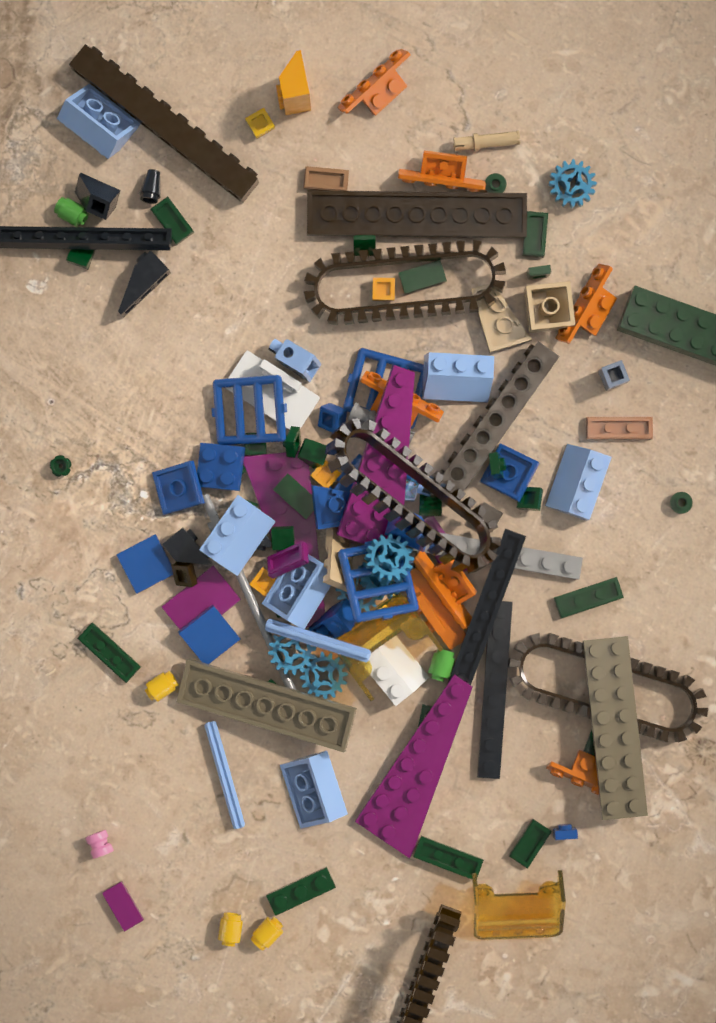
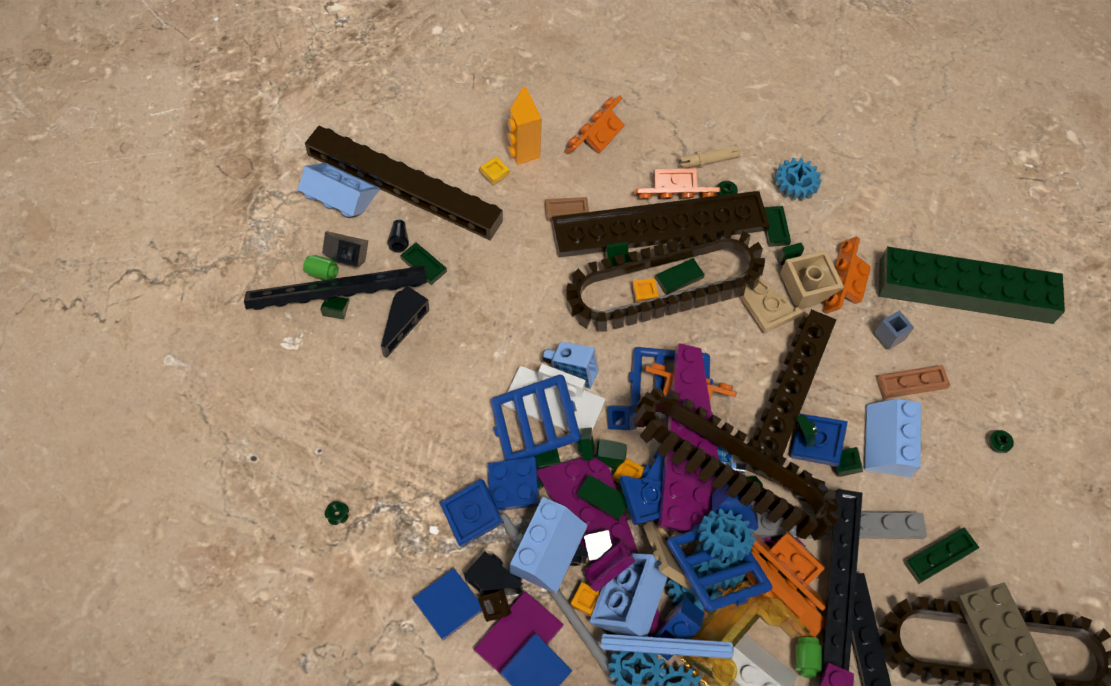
camera: 15 degrees left, 25 degrees down
light blue slope [422,352,494,403] -> none

